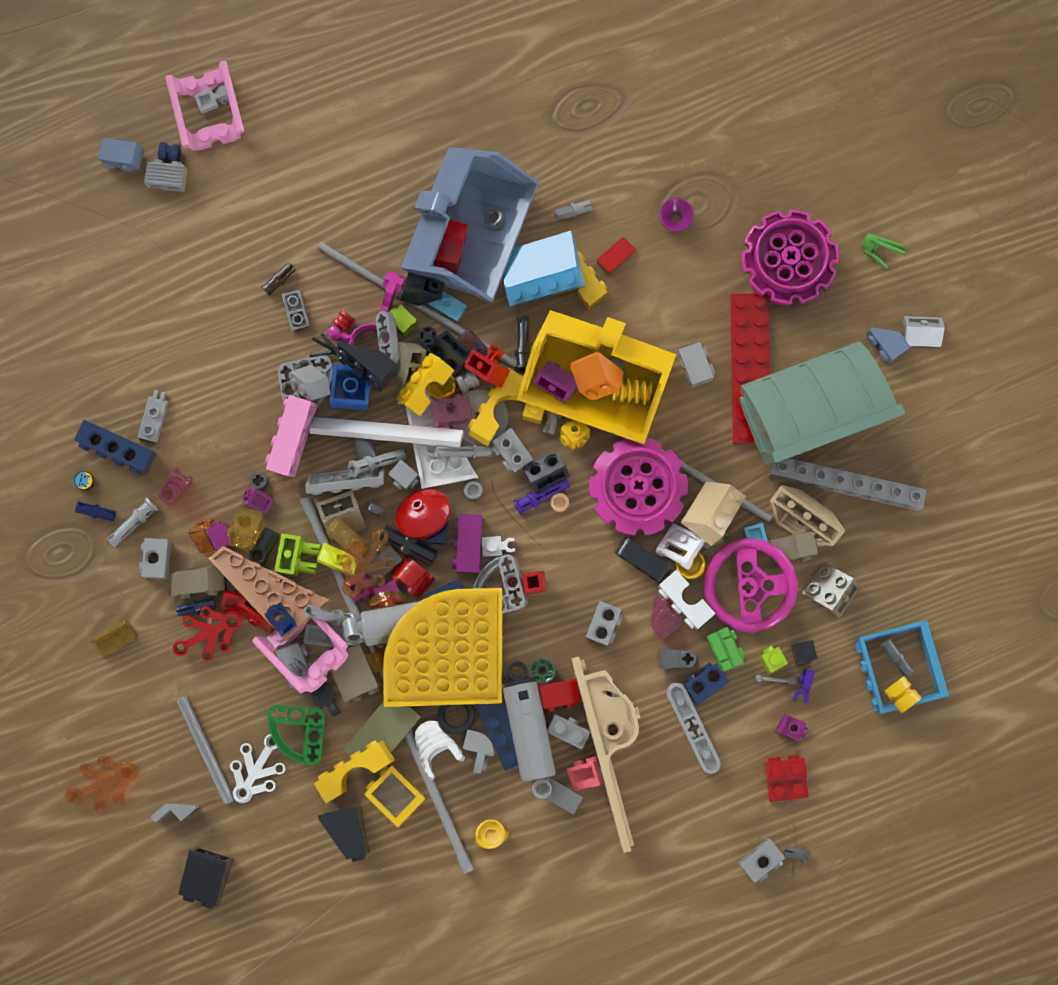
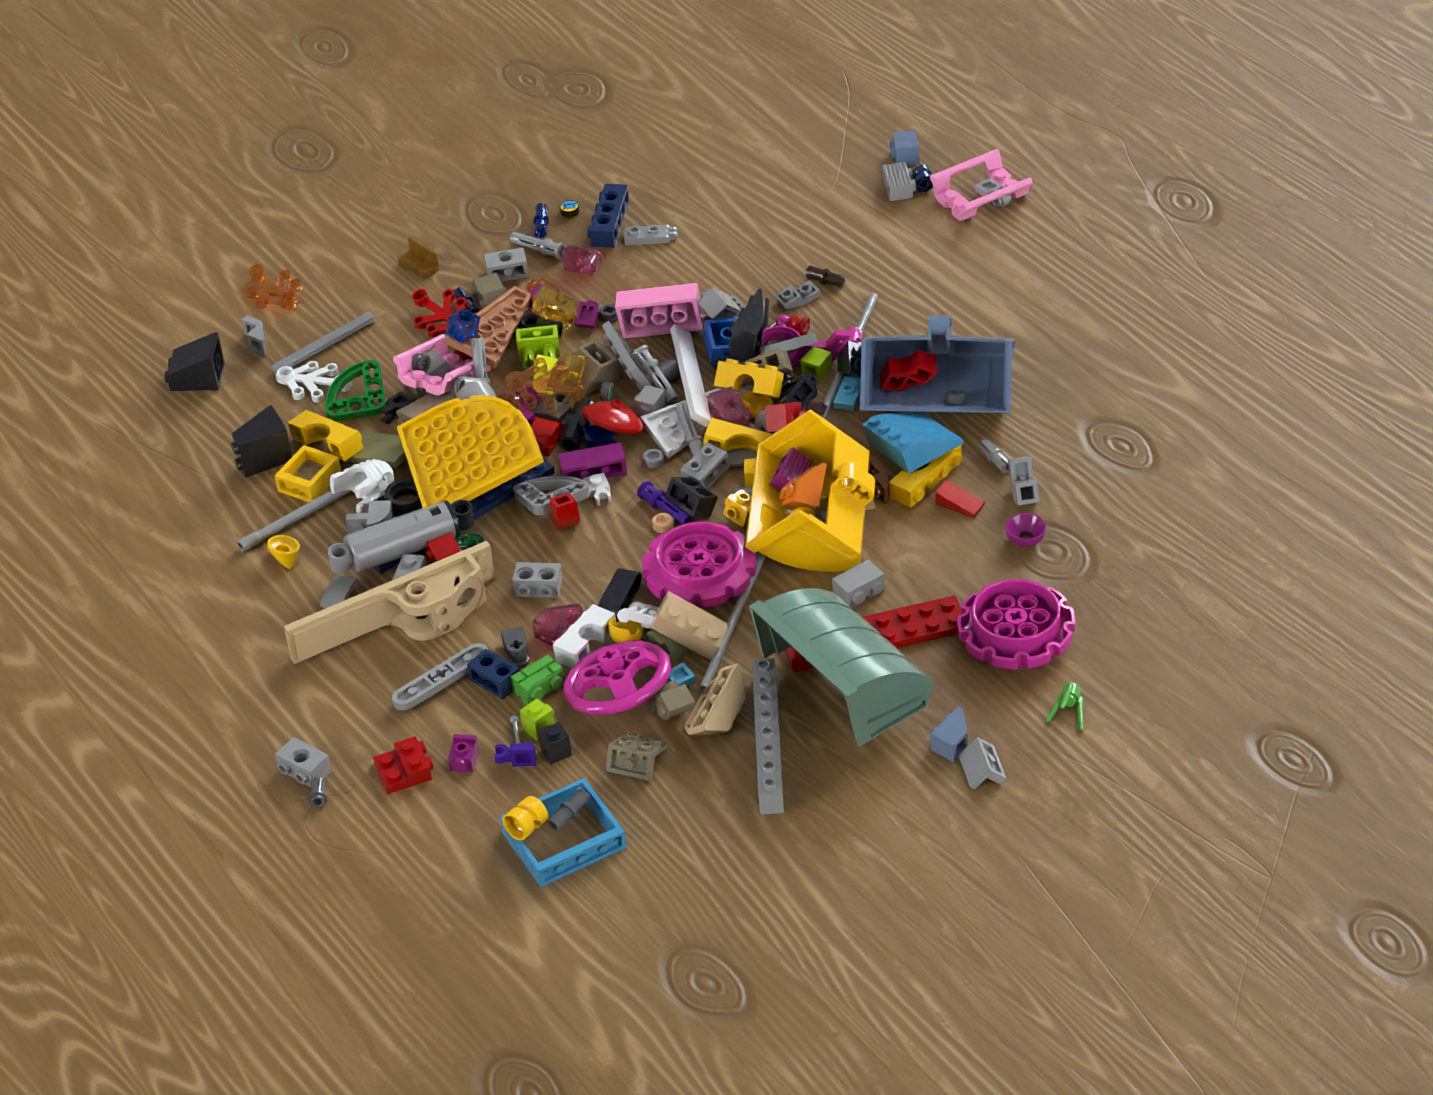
camera: 75 degrees right, 40 degrees down
none -> reddish brown slope [869,458,889,504]
none -> light grey brick [1008,456,1040,505]

